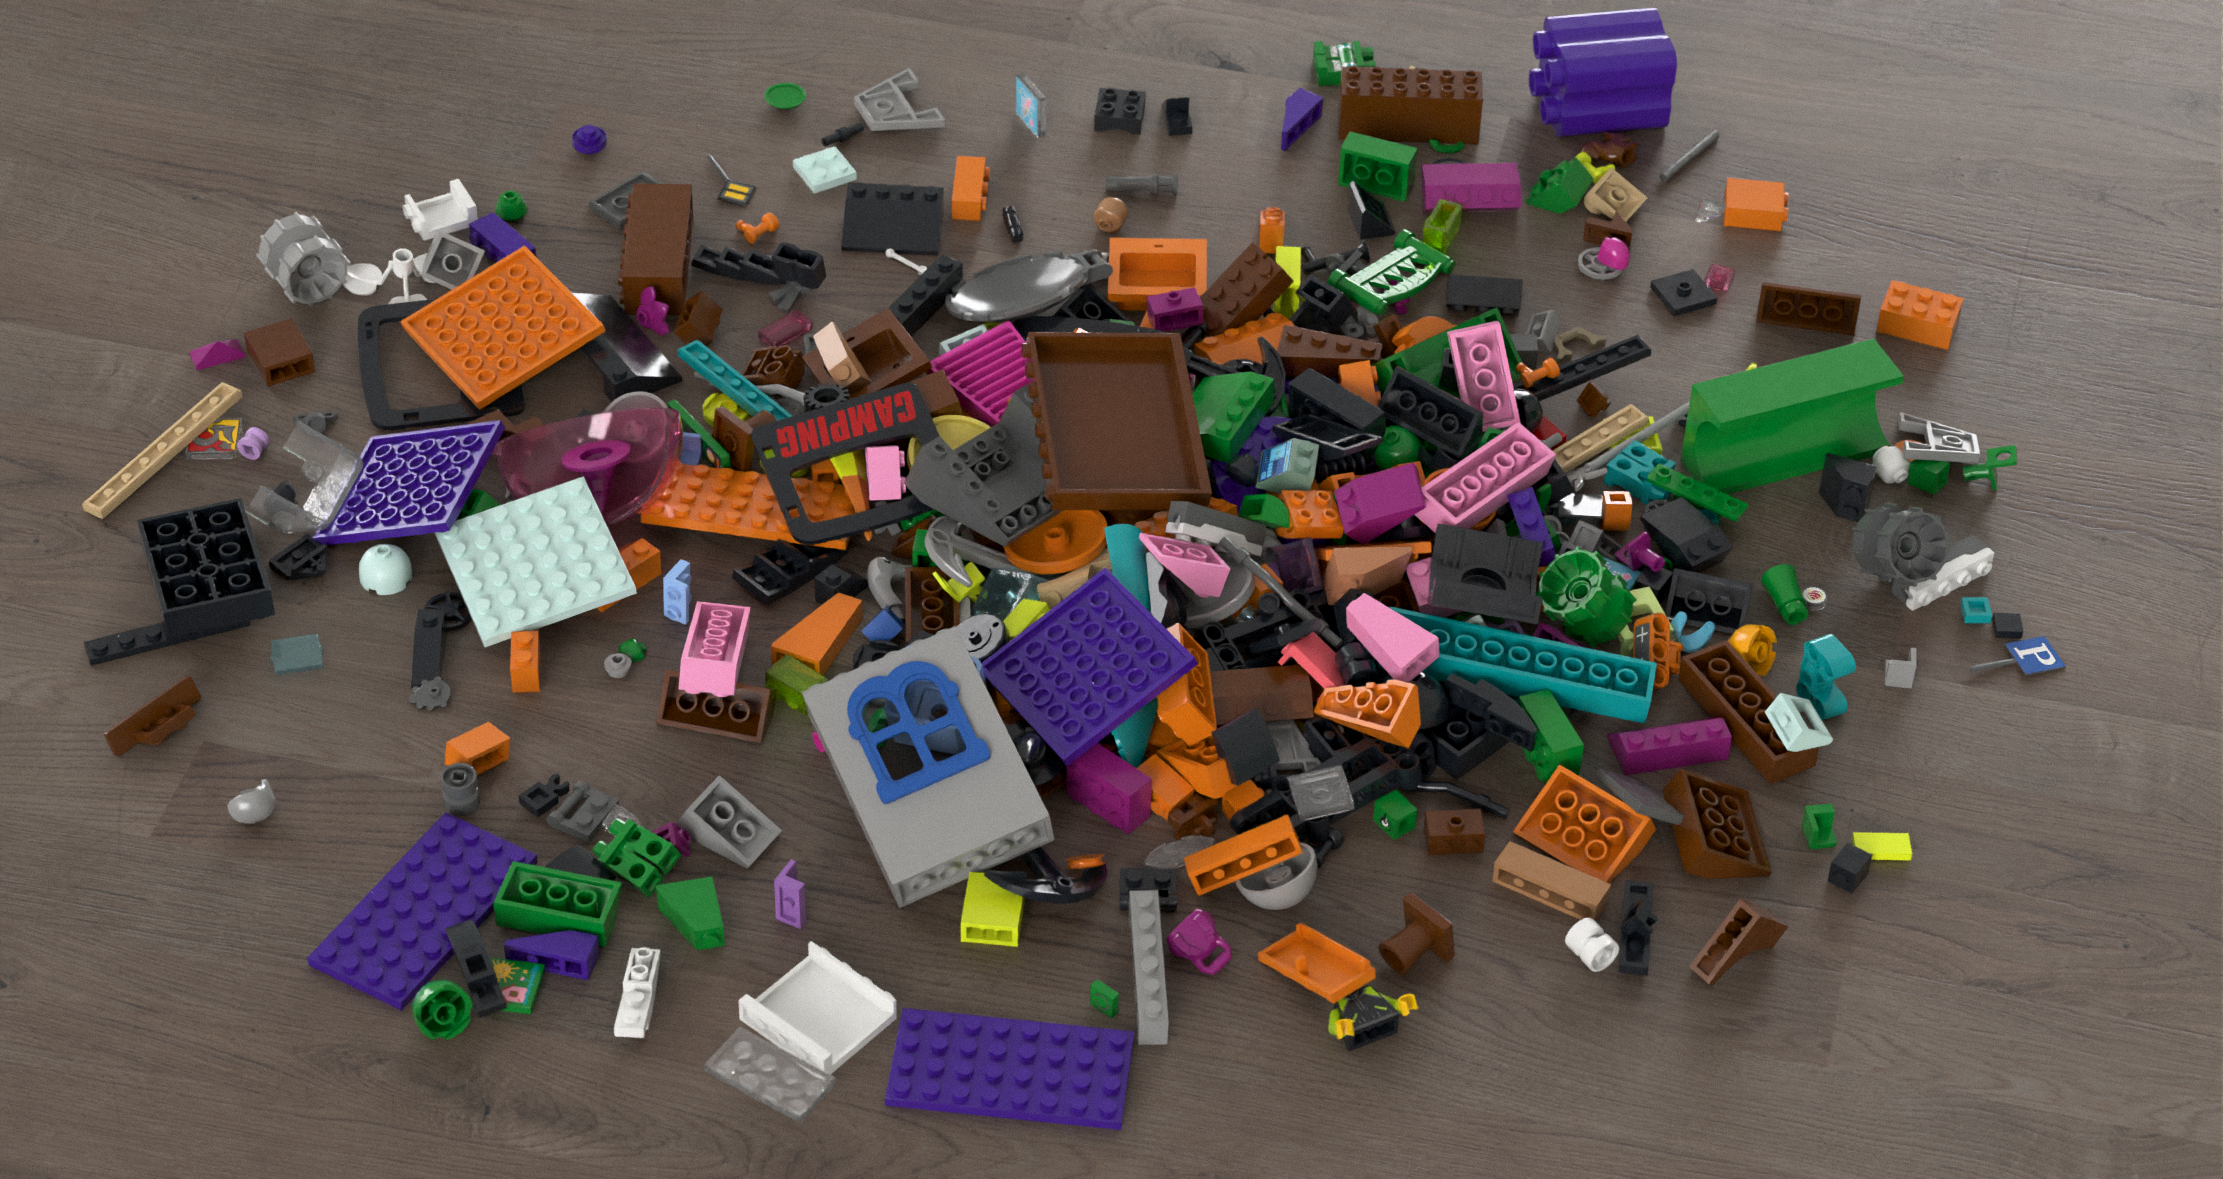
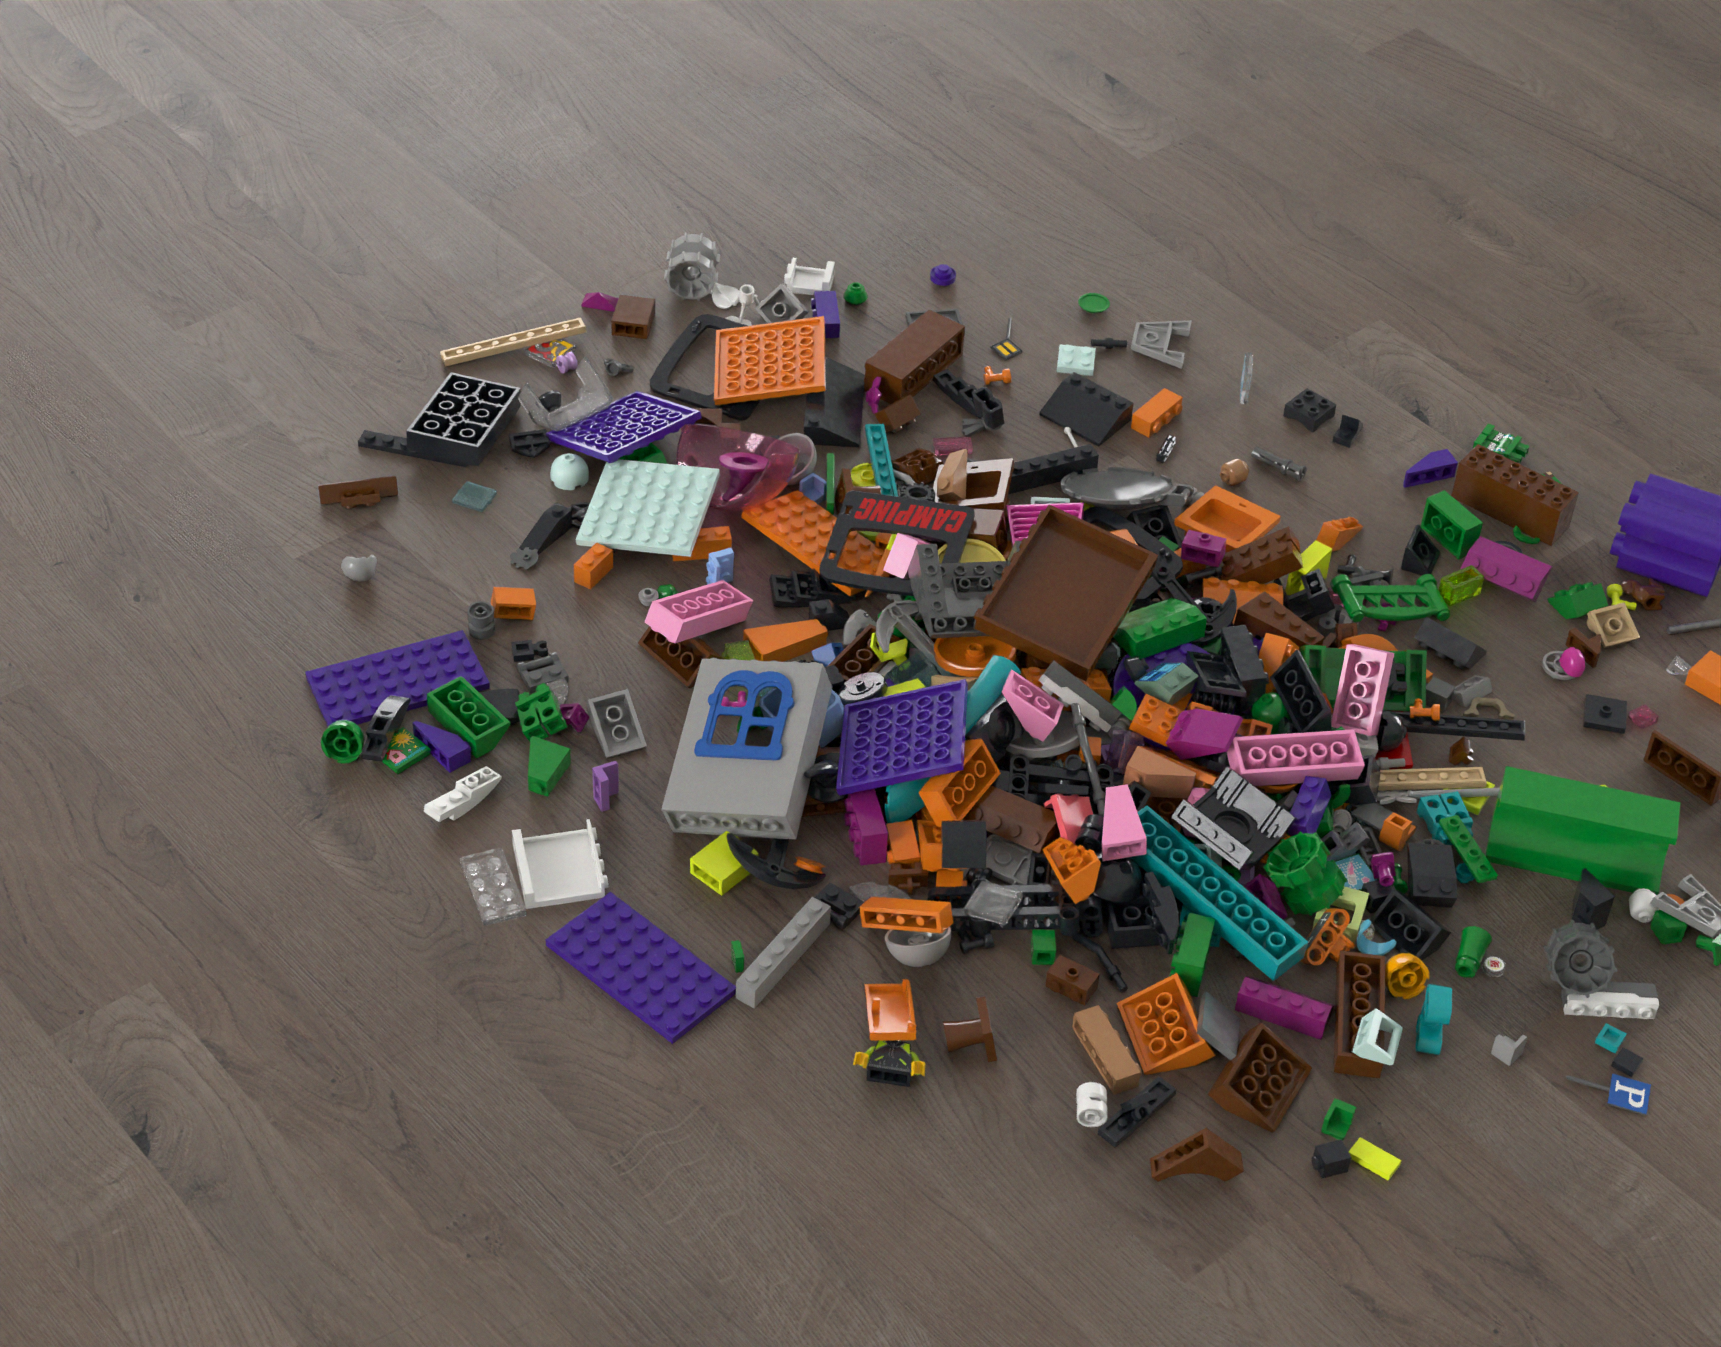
camera: 35 degrees right, 0 degrees up
magenta piece [1166,909,1232,975] -> none

